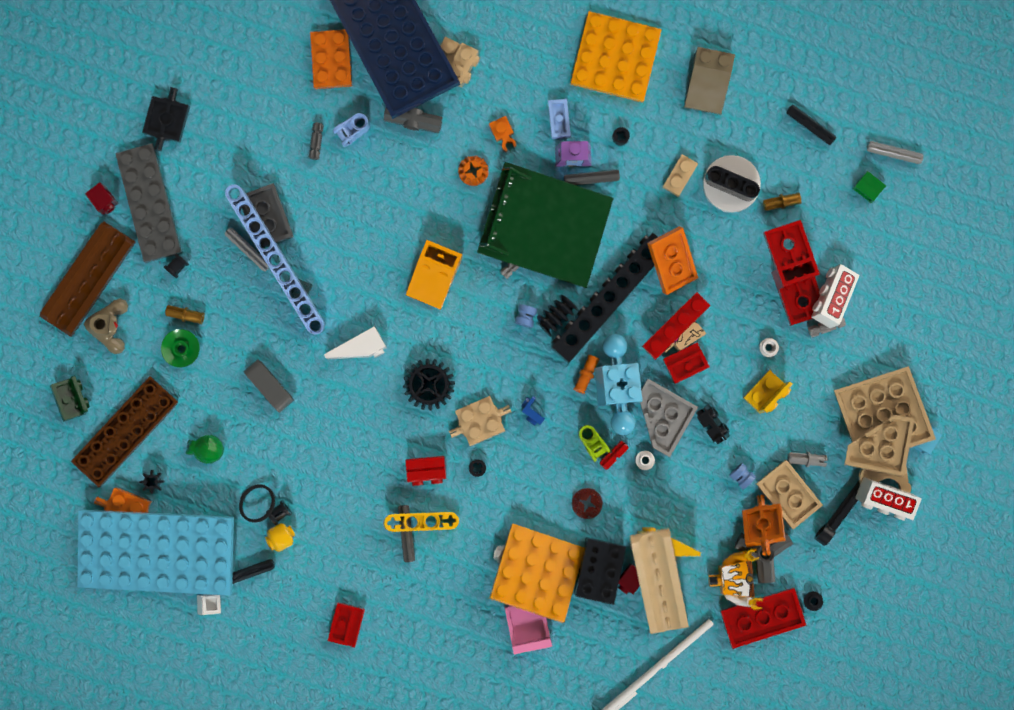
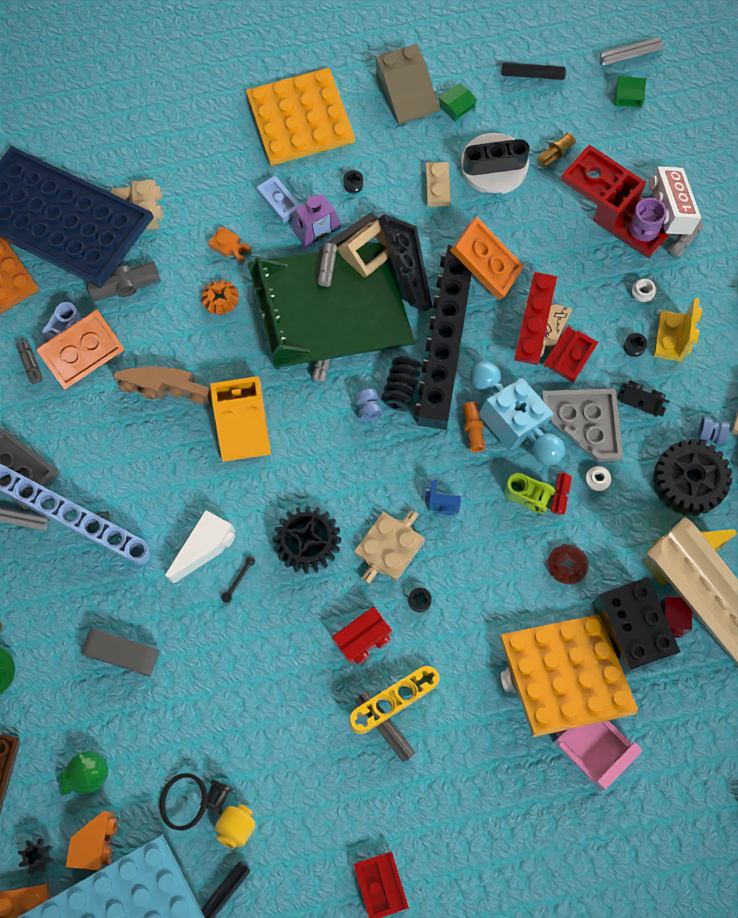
camera: 25 degrees left, 15 degrees down
none -> orange plate [36,309,125,389]
none -> orange slope [66,811,117,870]
none -> medium nougat slope [113,367,212,406]
none -> black hinge [221,556,255,603]
none -> light grey axle [318,243,337,287]
none -> tan tile [337,220,391,277]
none -> black wing [378,214,433,311]
none -> green piece [439,83,477,122]
none -> black bush [624,333,647,357]
none -> medium lavender wheel [629,198,667,241]
none -> black wheel [653,439,733,516]

